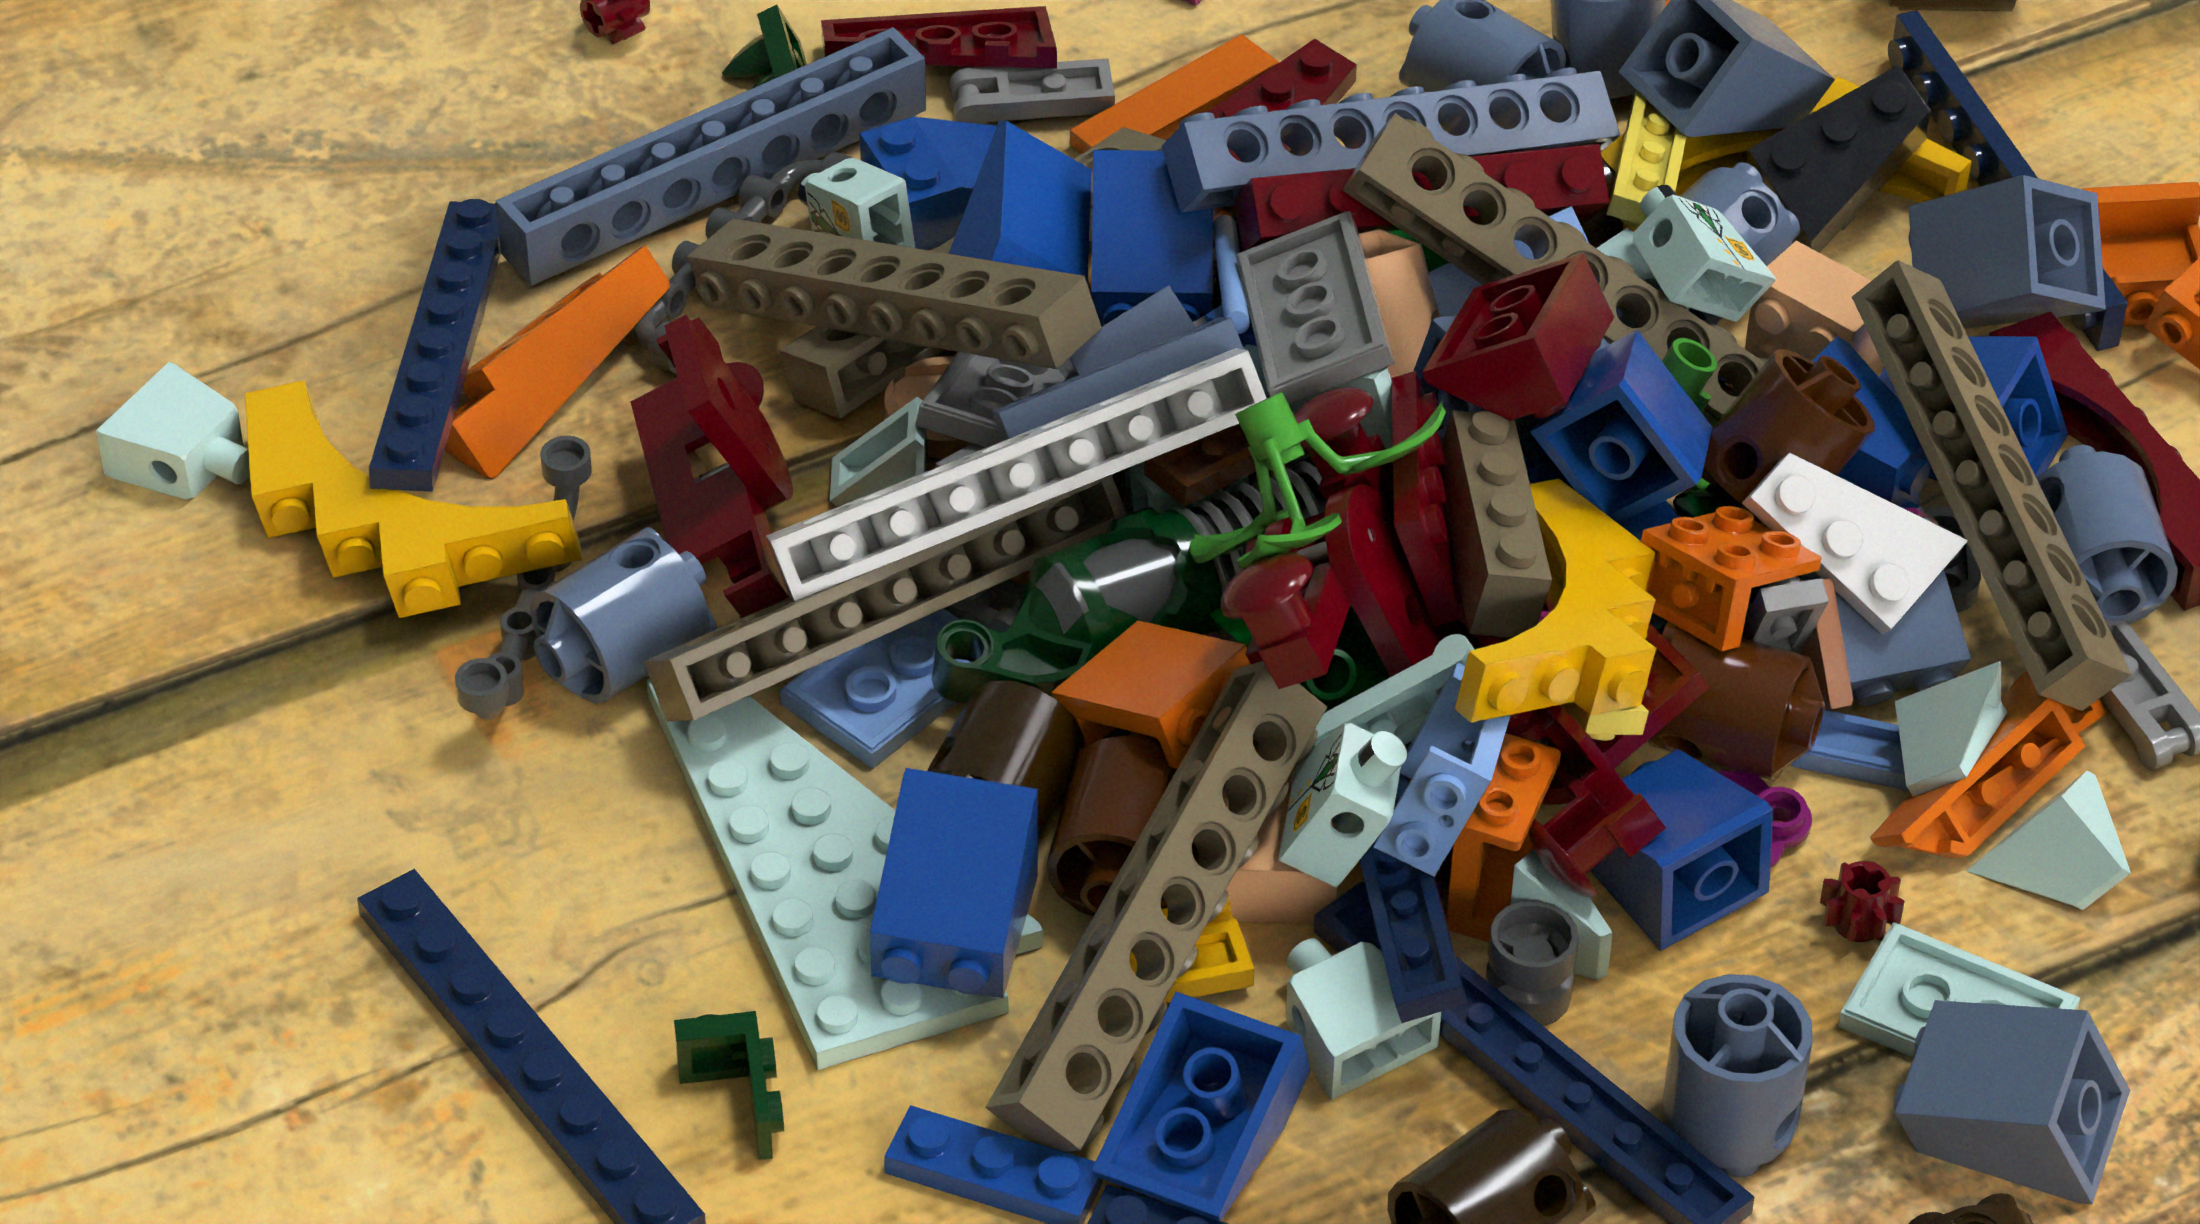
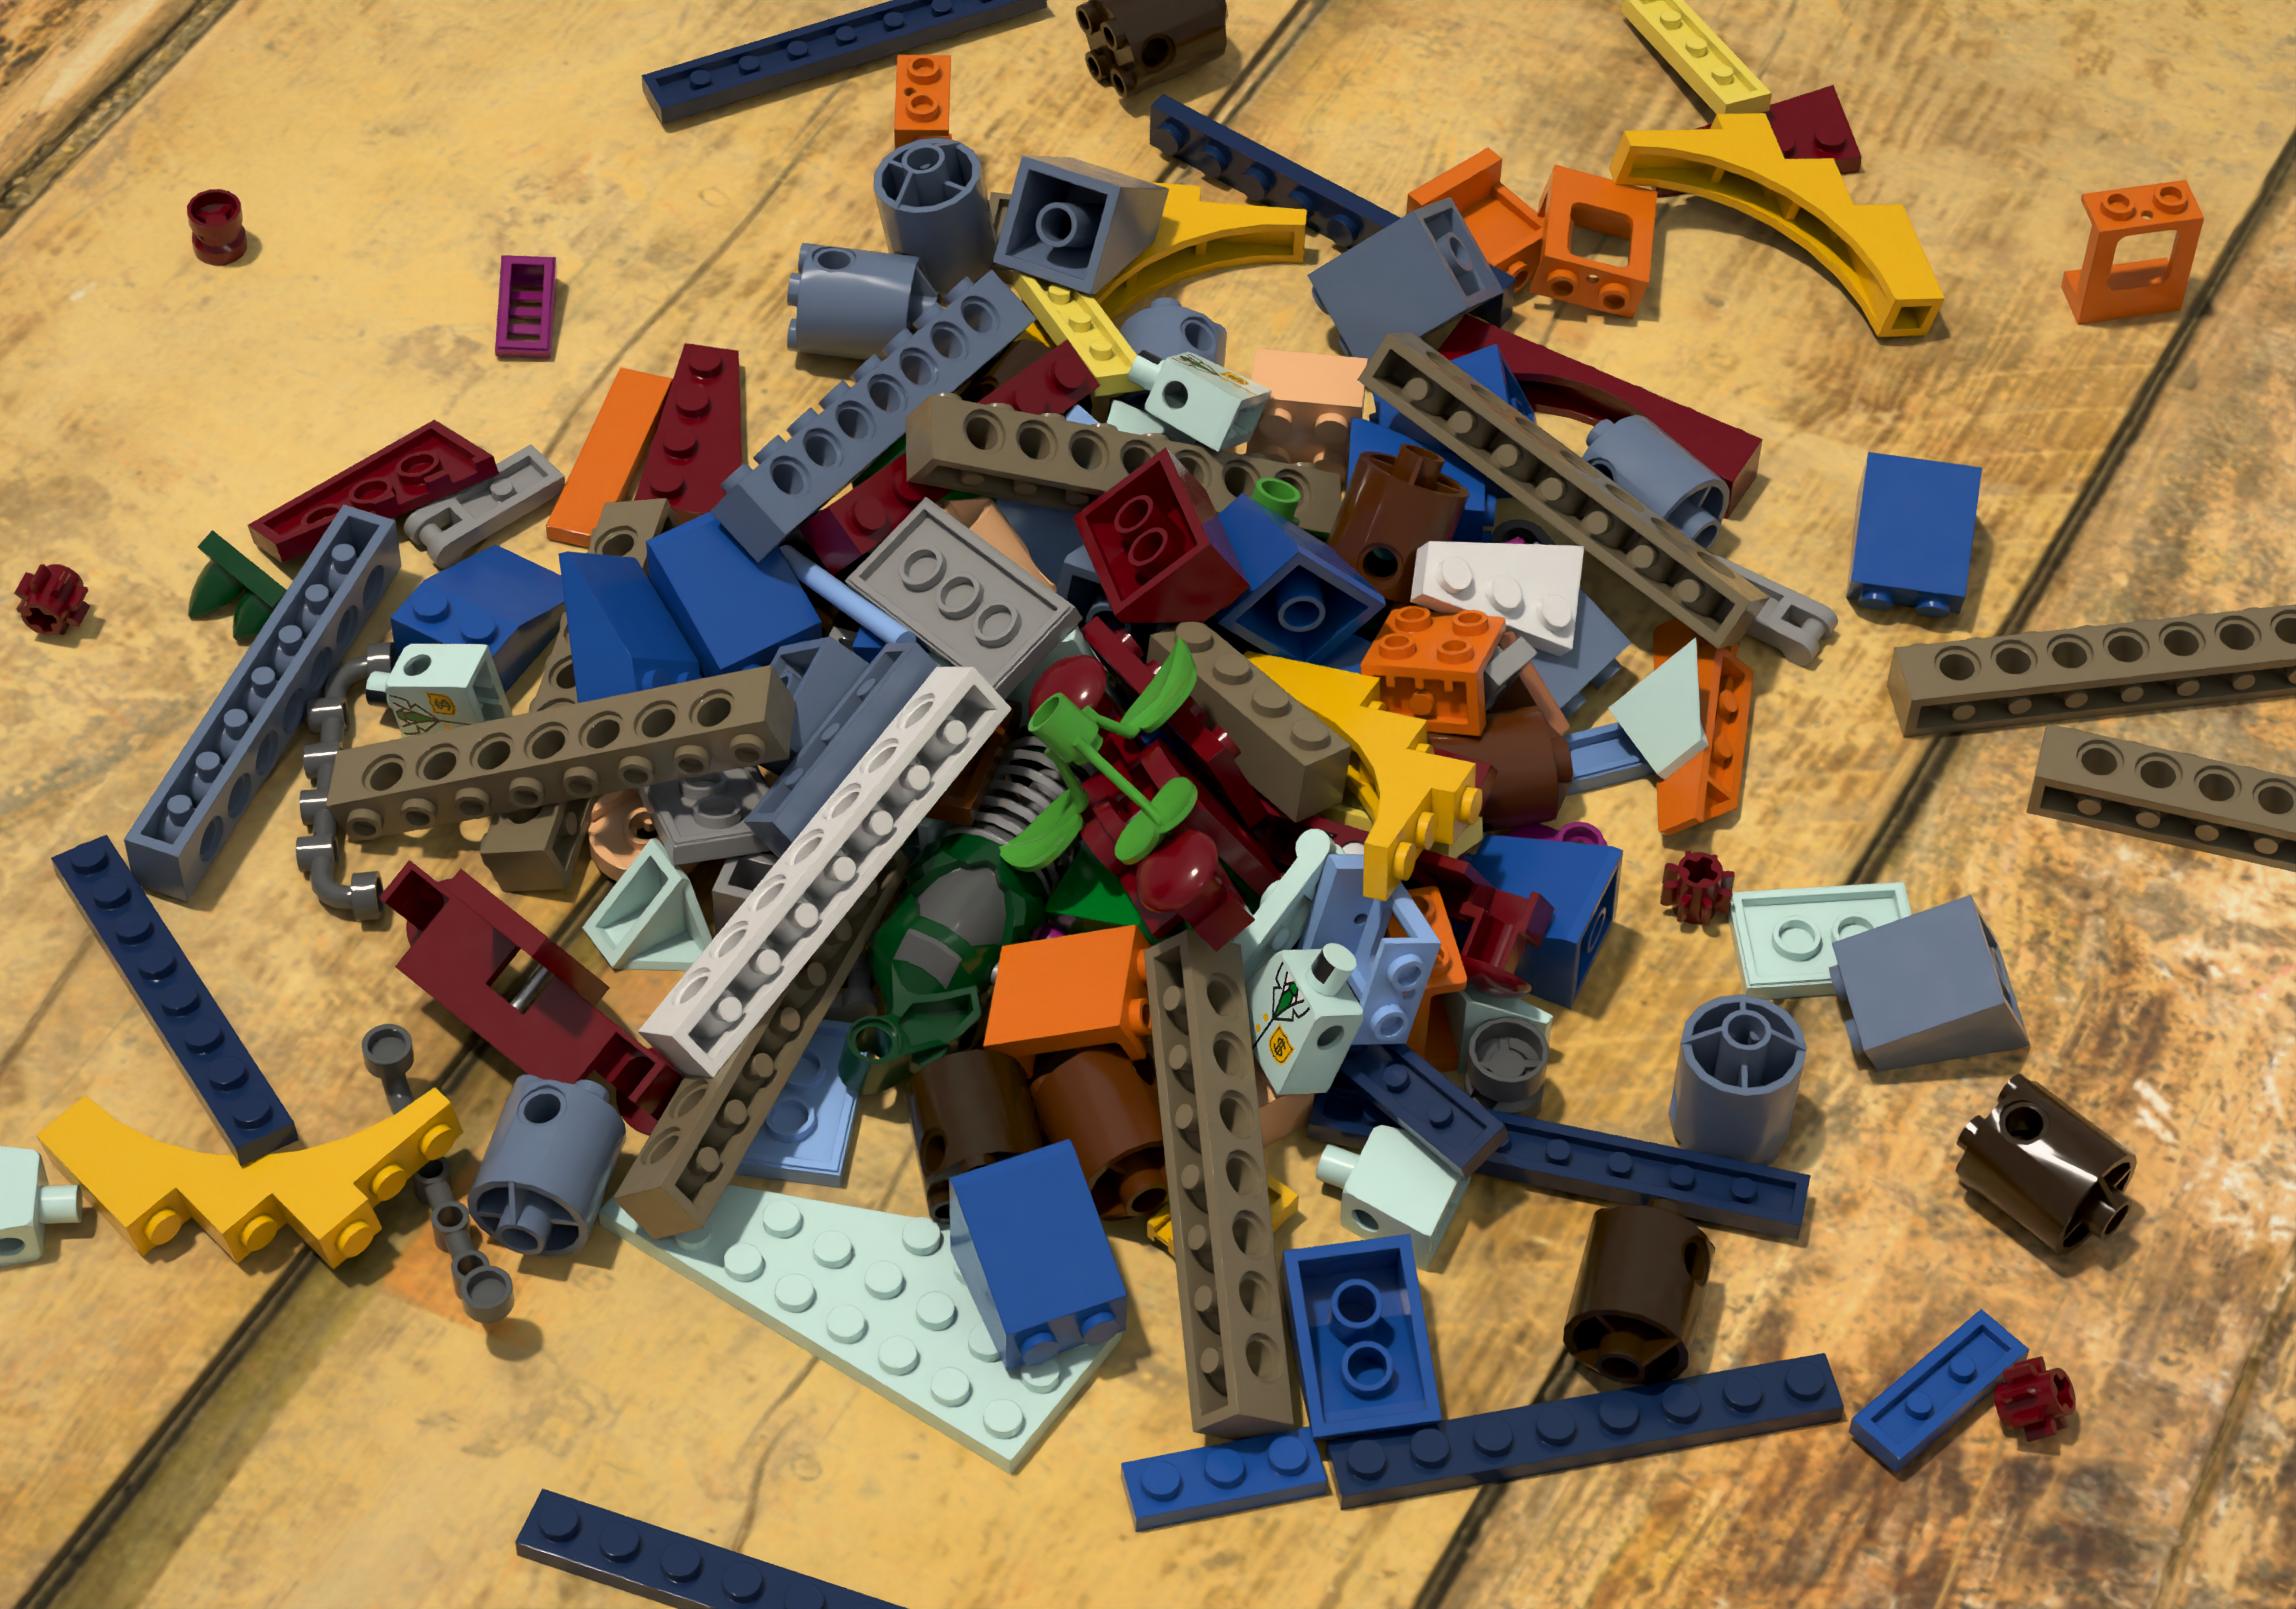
camera: 35 degrees left, 5 degrees up
orange wedge [445,245,670,478] -> none
dark green bracket [674,1011,784,1160] -> none
black wedge [1747,65,1931,253] -> none
light aqua slope [1966,771,2131,911] -> none

